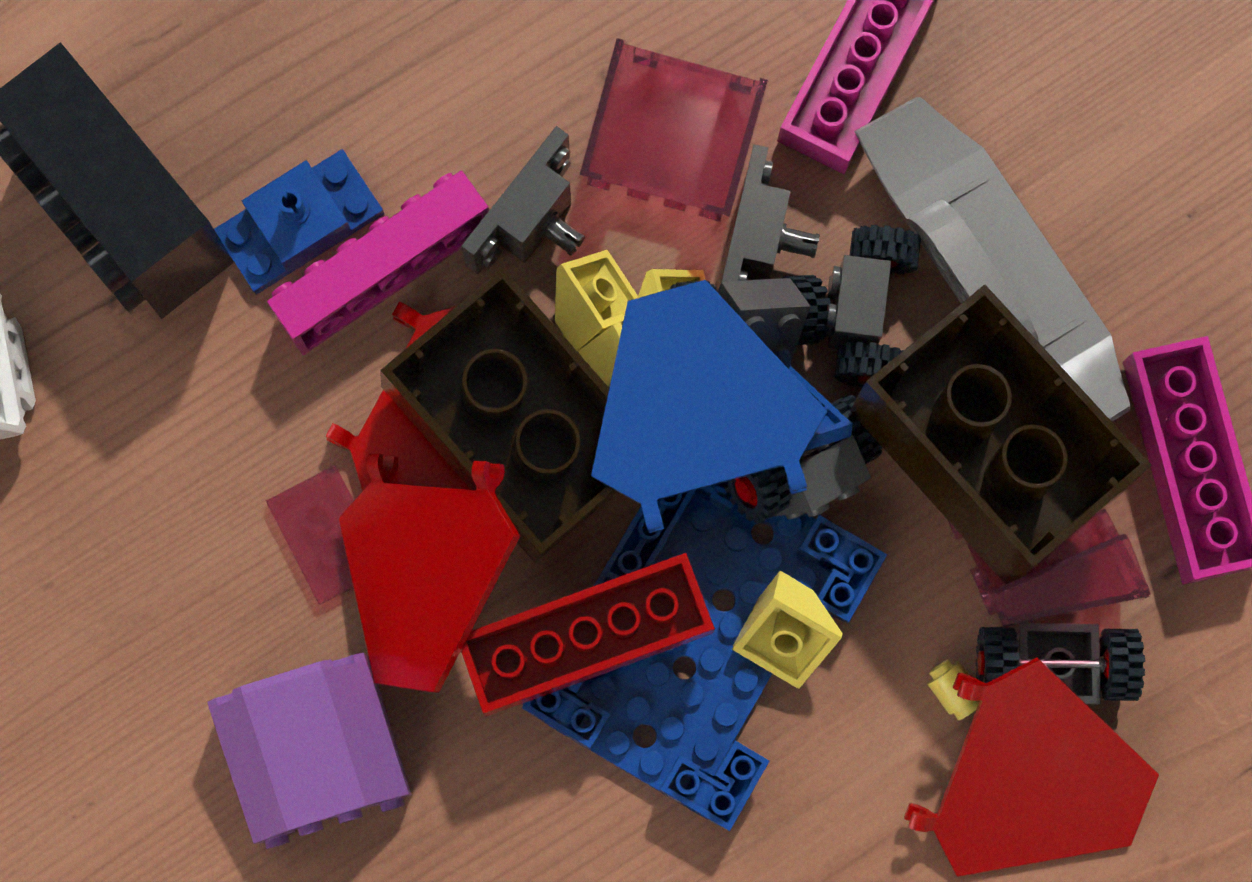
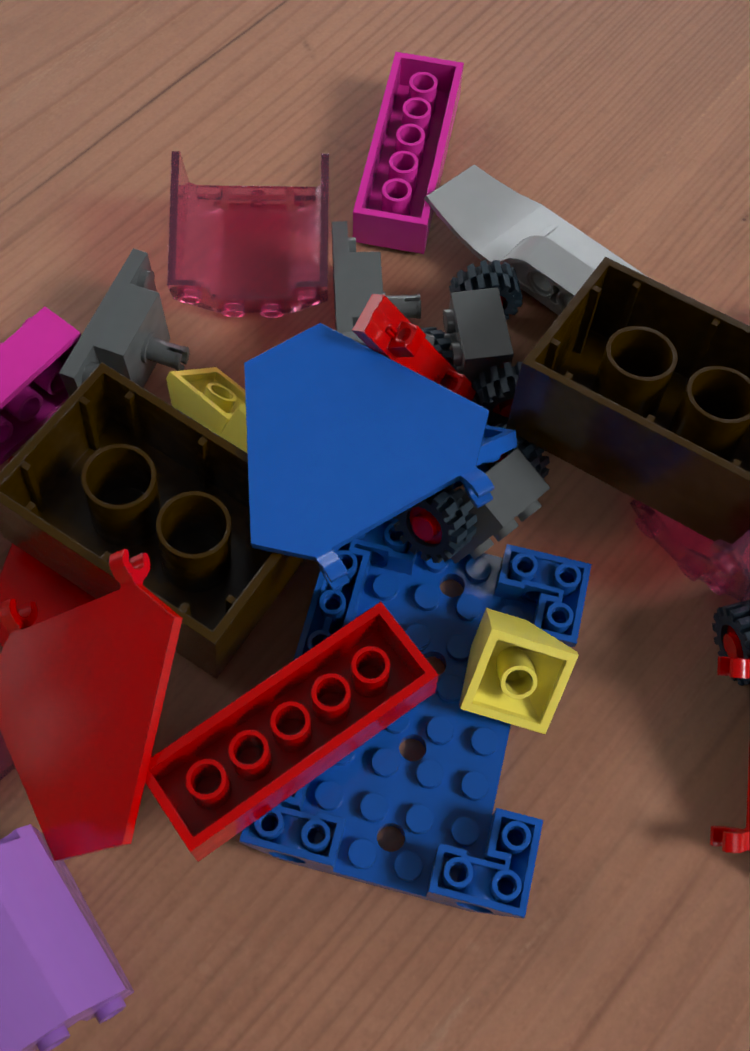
camera: 15 degrees left, 15 degrees down
light yellow brick [927,659,980,721] -> none
none -> red hinge [352,294,476,401]

